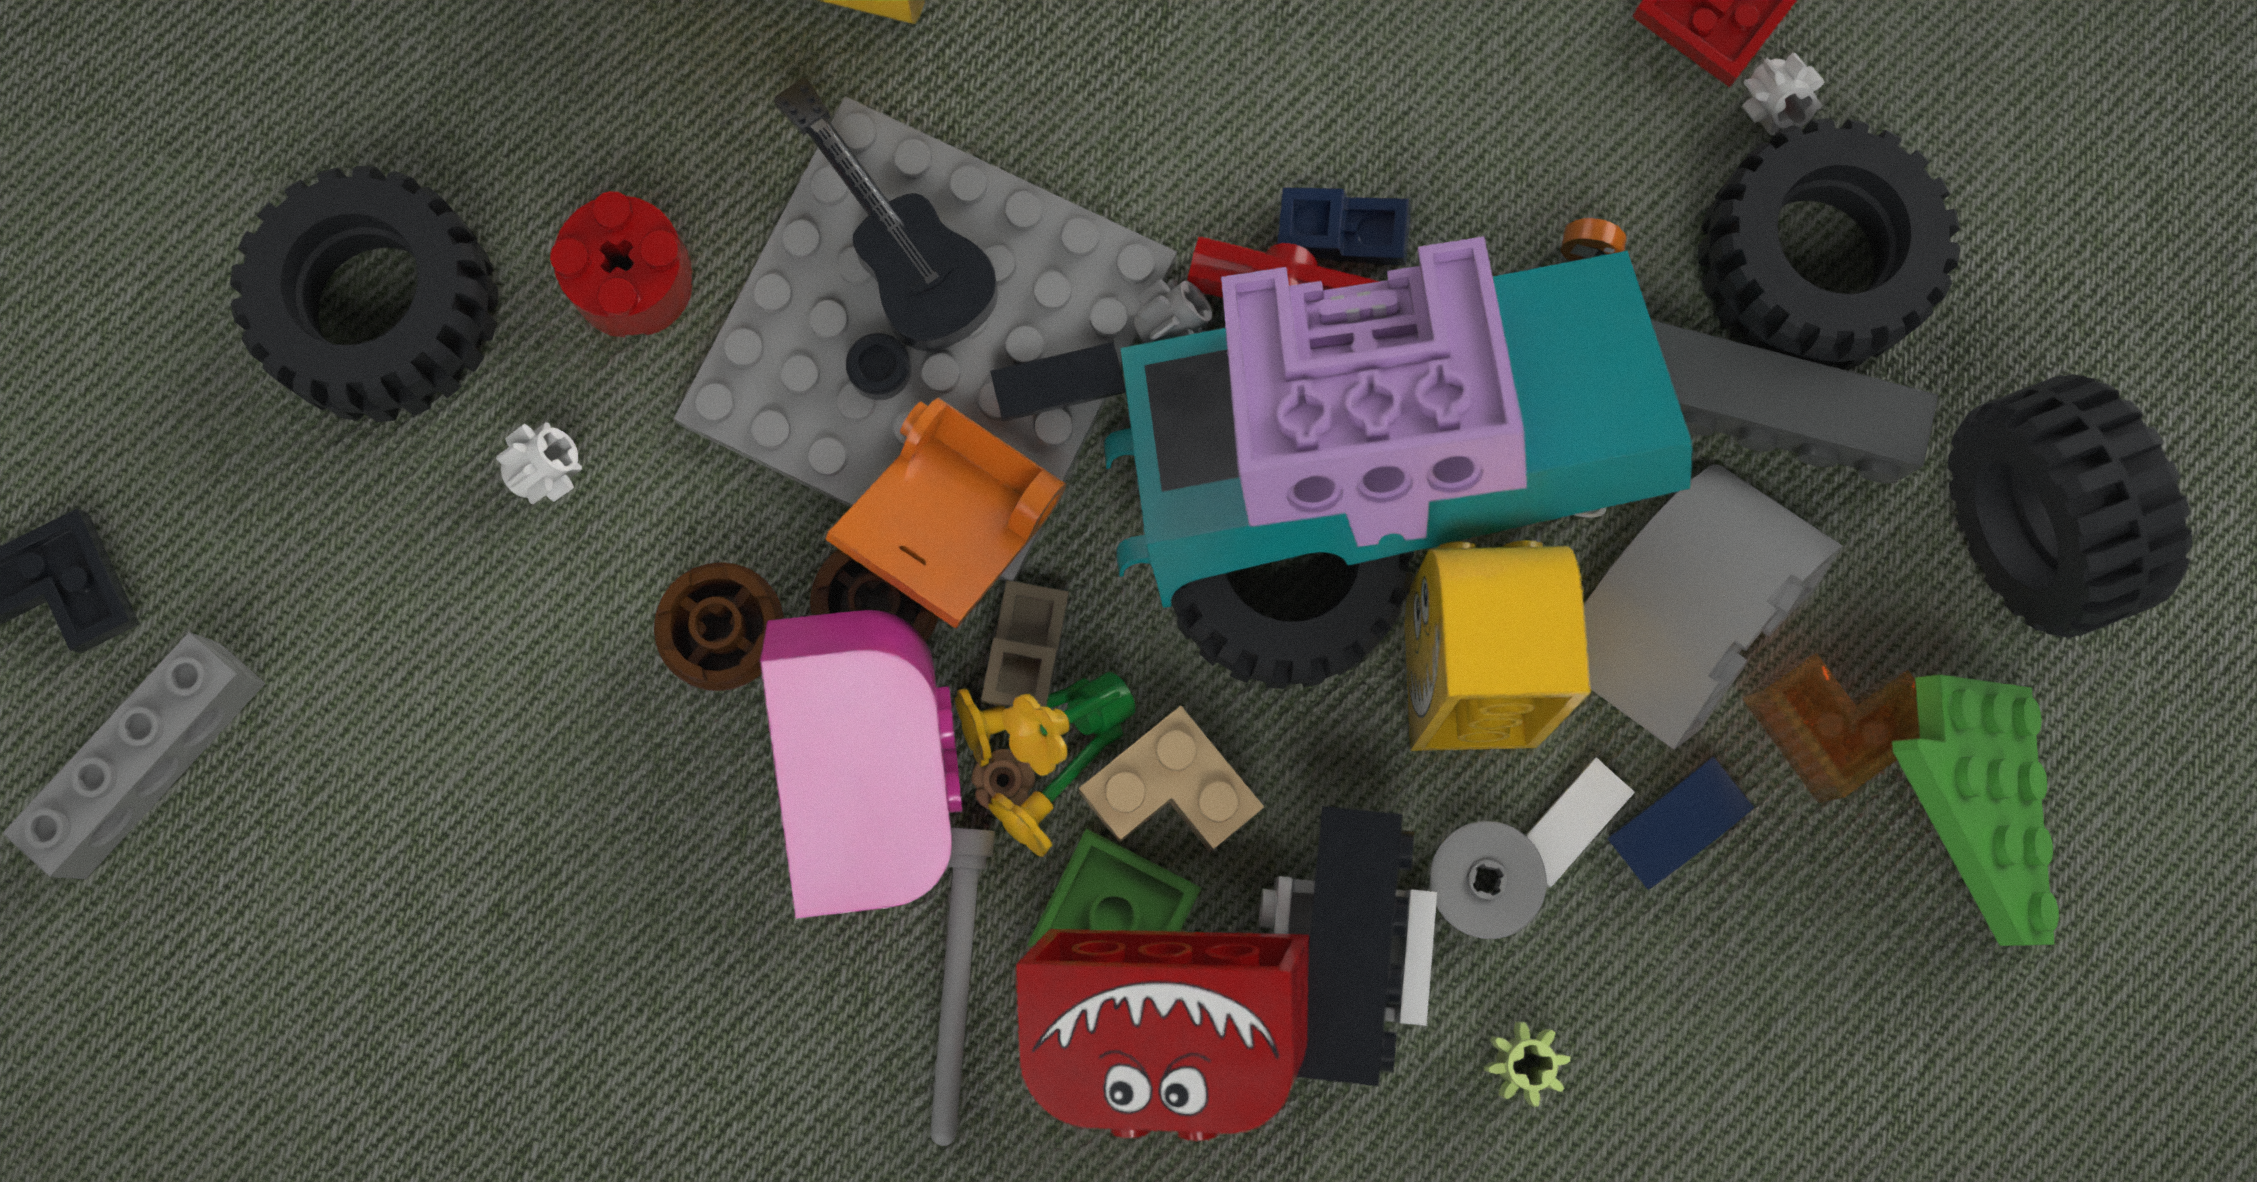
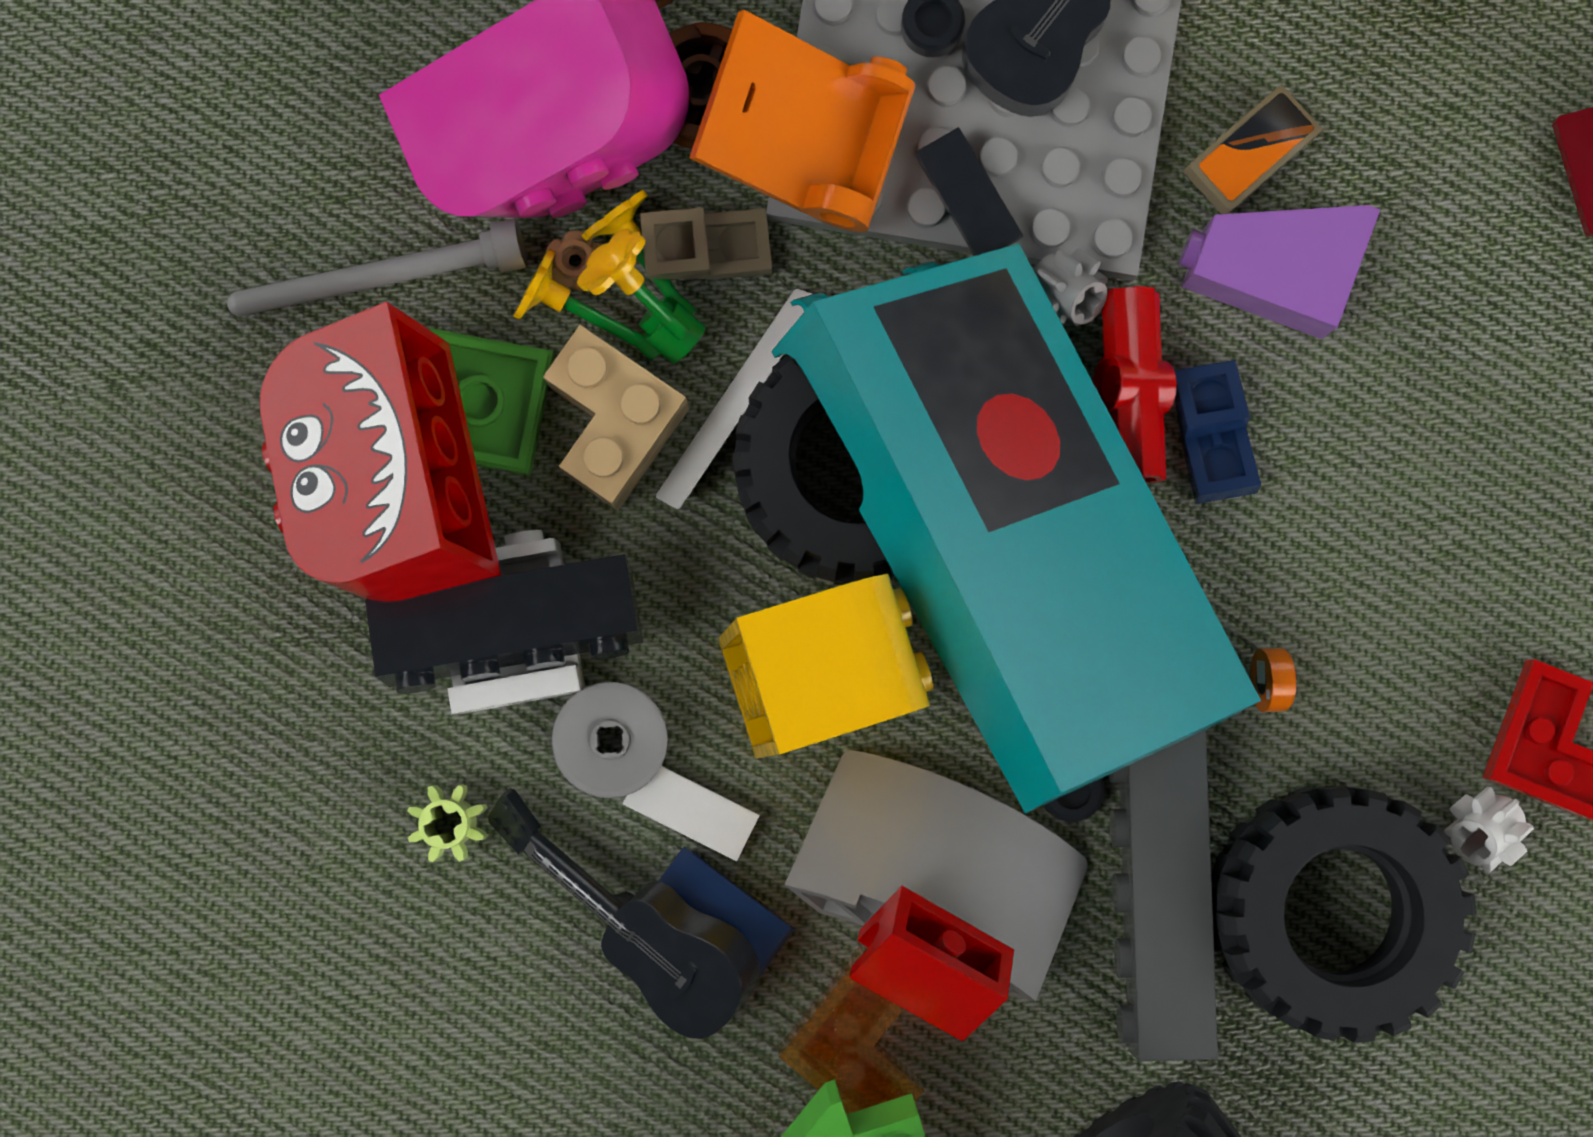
camera: 75 degrees right, 5 degrees up
lavender piece [1221,237,1527,547] -> none
none -> black piece [488,788,760,1039]
none -> white sticker [656,289,812,509]
none -> red brick [849,885,1015,1042]
none -> medium lavender slope [1179,205,1380,339]
none -> slope [1182,84,1323,214]

